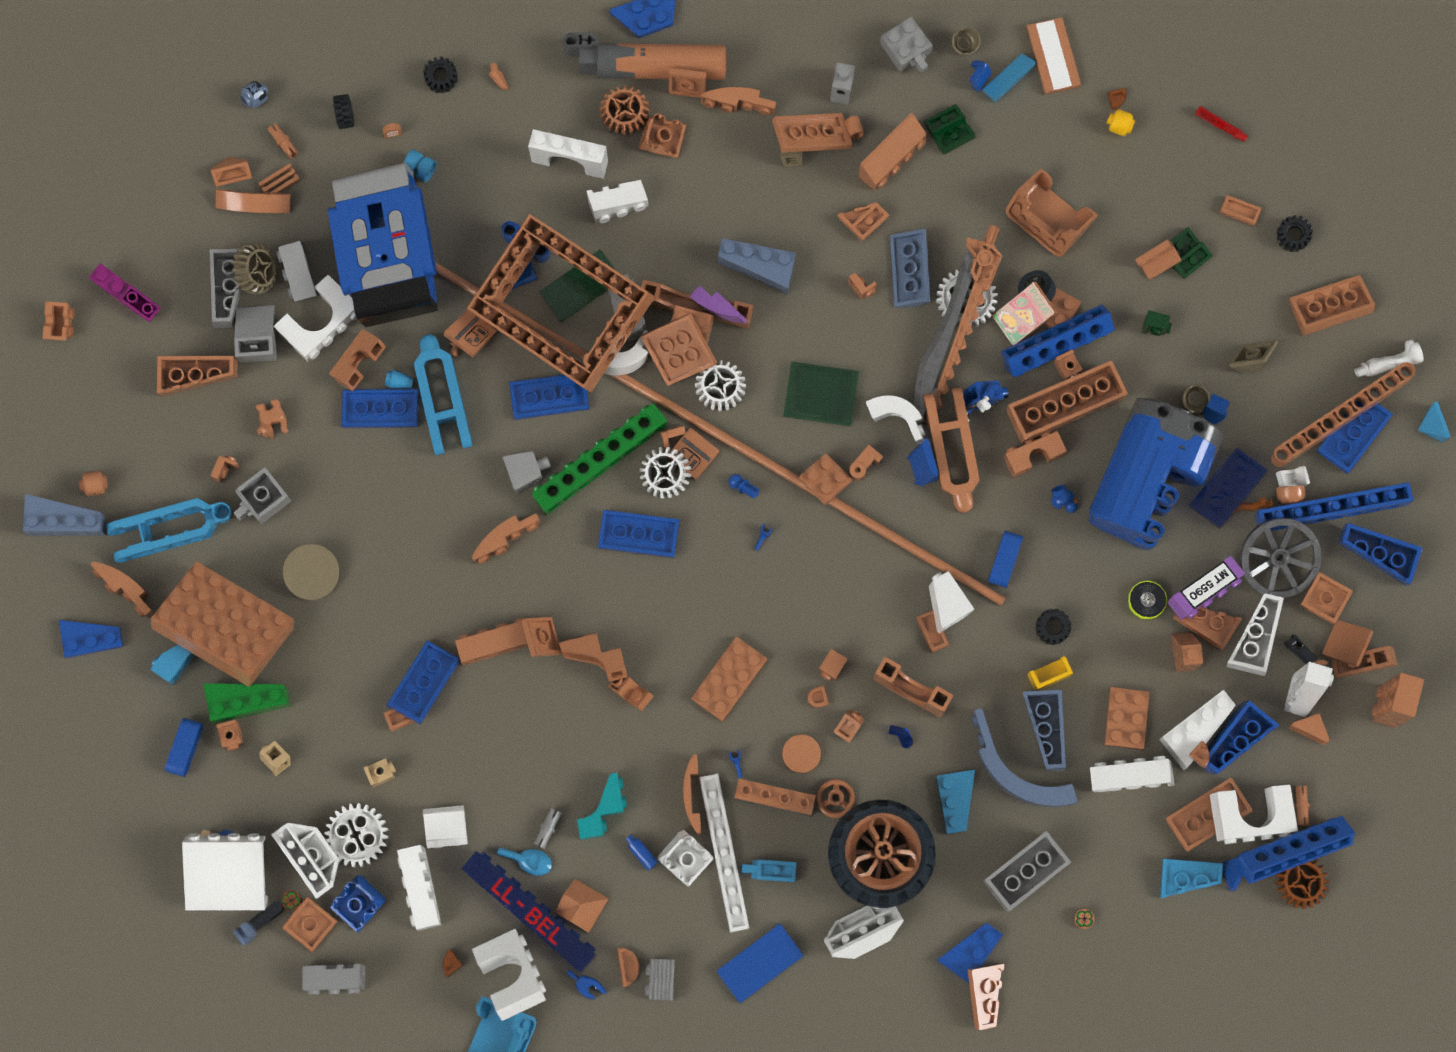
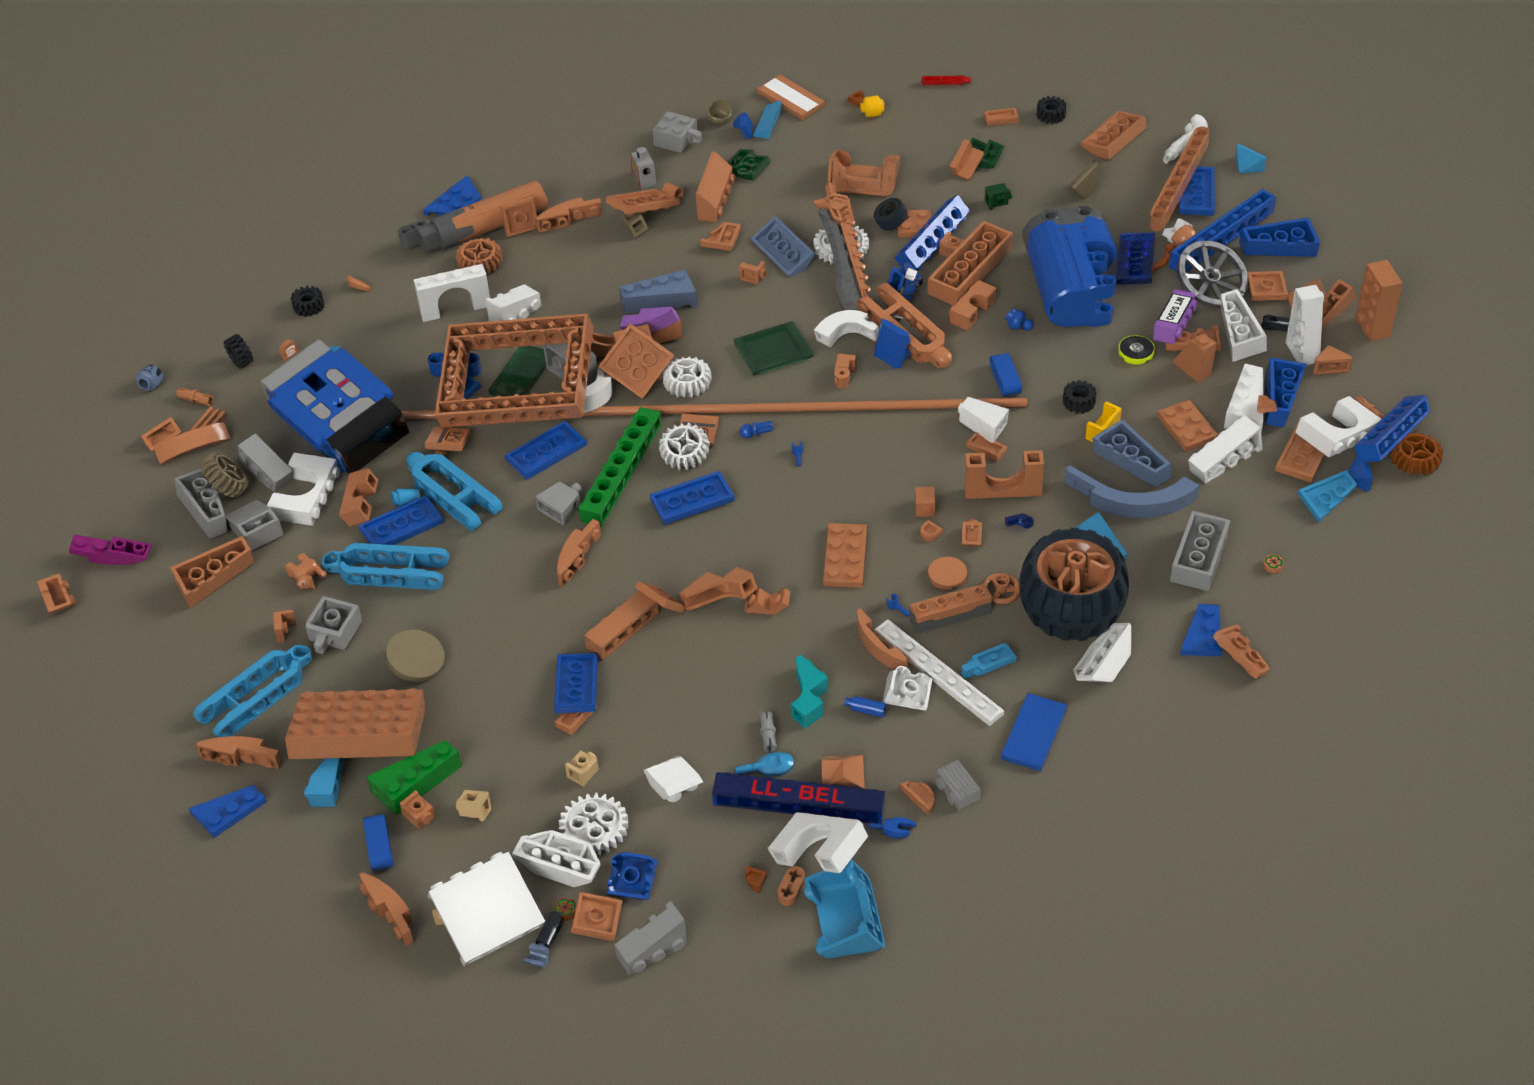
camera: 30 degrees left, 30 degrees down
sand blue wedge [23,494,106,536] -> none
nougat head [79,471,108,497] -> none
white wedge [397,845,441,931] -> none
nougat slope [638,114,686,158] -> none
nougat tile [660,424,686,450] -> none
nougat plate [798,454,853,505] -> none
tile [992,282,1057,346] -> none
none -> dark azure piece [322,543,450,590]
none -> nougat slope [358,872,414,946]
none -> nougat beam [777,866,805,906]

